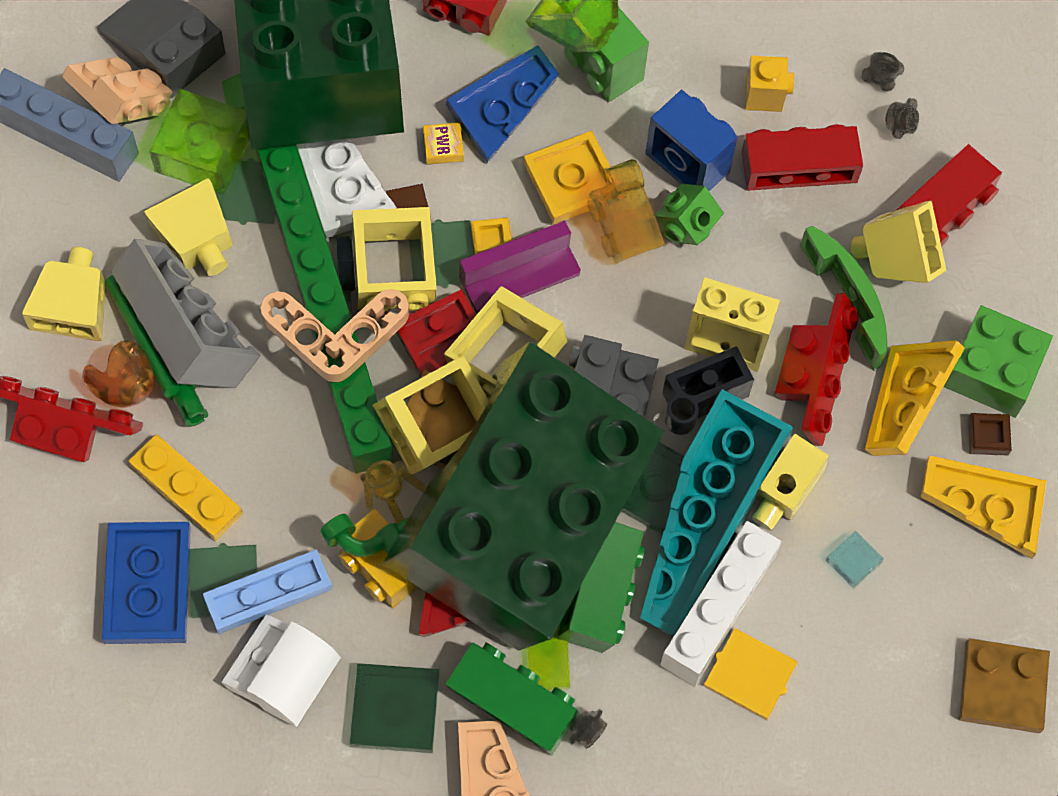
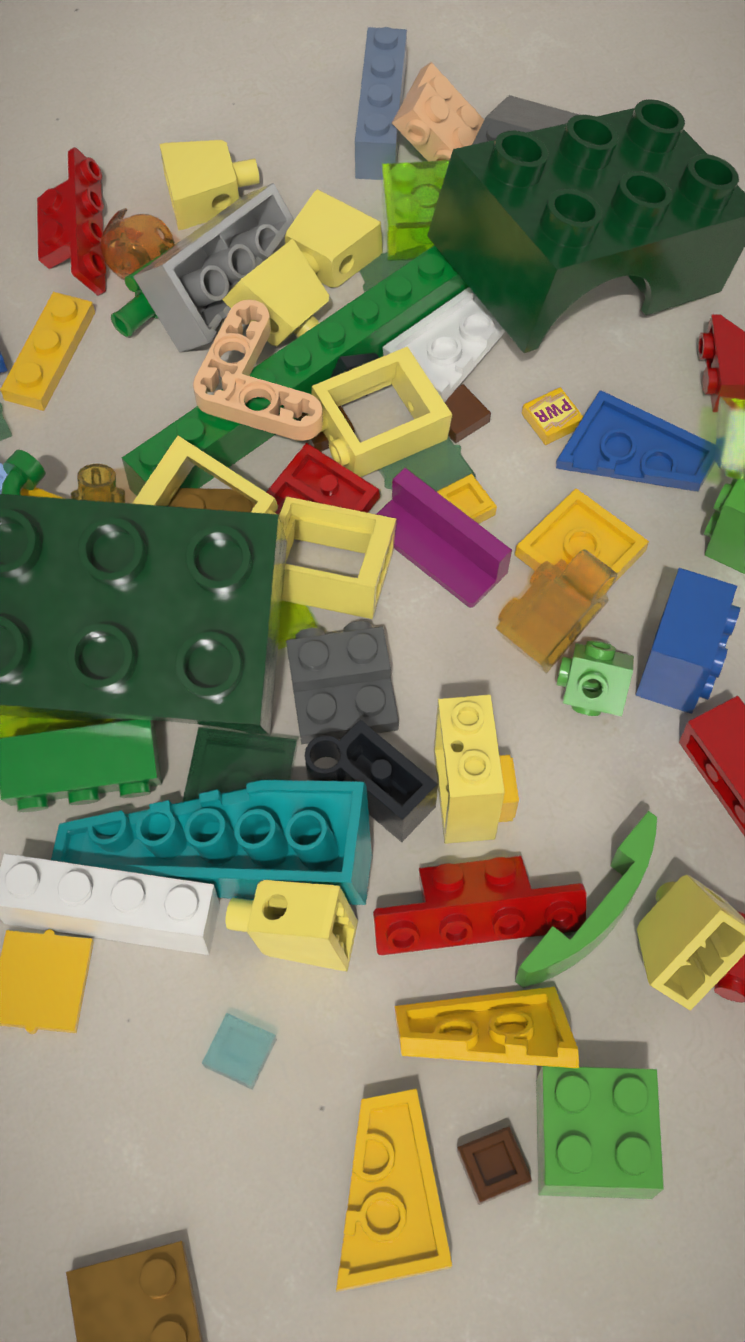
camera: 70 degrees right, 5 degrees down
none -> light yellow torso [222,239,329,346]

